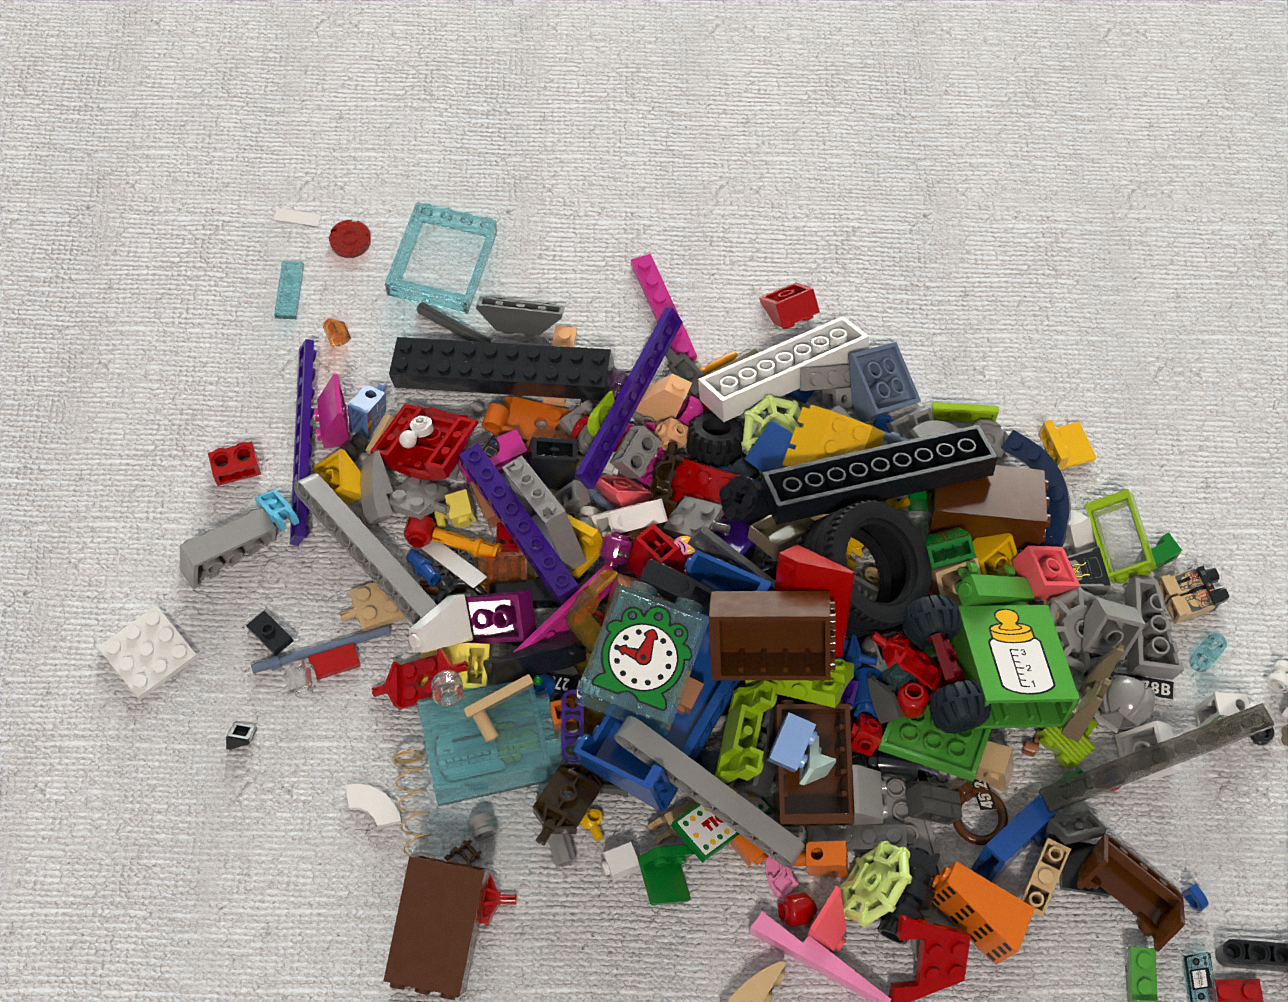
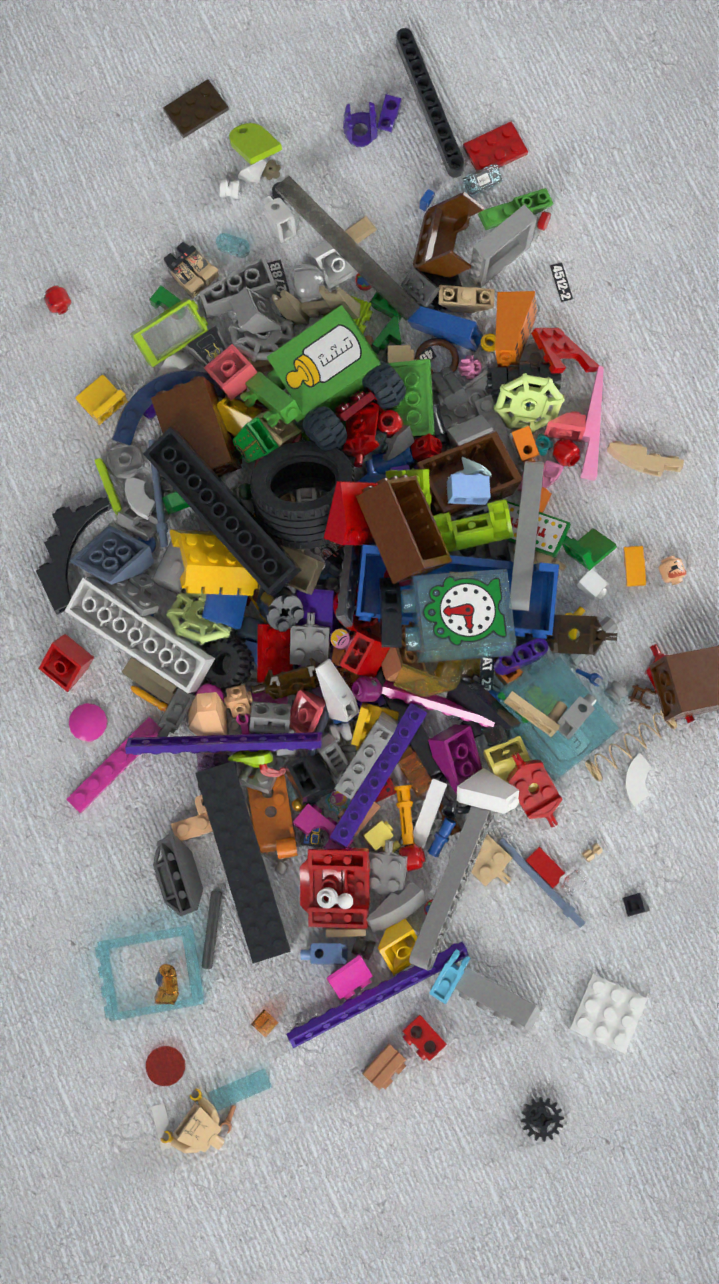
camera: 115 degrees left, 15 degrees up
black plate [246,611,294,656] -> none
clear head [431,670,464,707] -> none
none -> black arch [35,497,112,615]
none -> red head [44,285,71,315]
none -> dark pink dish [69,703,108,742]
none -> clear orange leg [154,964,179,1005]
none -> tan torso [160,1089,225,1153]
none -> nougat hand [220,1105,236,1134]
none -> tan tile [340,216,377,248]
none -> nougat brick [362,1043,407,1090]
none -> green slope [372,315,401,354]
none -> bright pink gear [458,355,482,379]
none -> light grey window [469,204,537,288]
none -> black gear [520,1097,564,1142]
none -> teal plate [535,434,553,456]
none -> light grey torso [557,694,596,740]
none -> blue hand [576,668,603,687]
none -> tan piece [582,843,602,863]
none -> light orange slope [623,546,646,587]
none -> light nougat head [658,556,686,585]

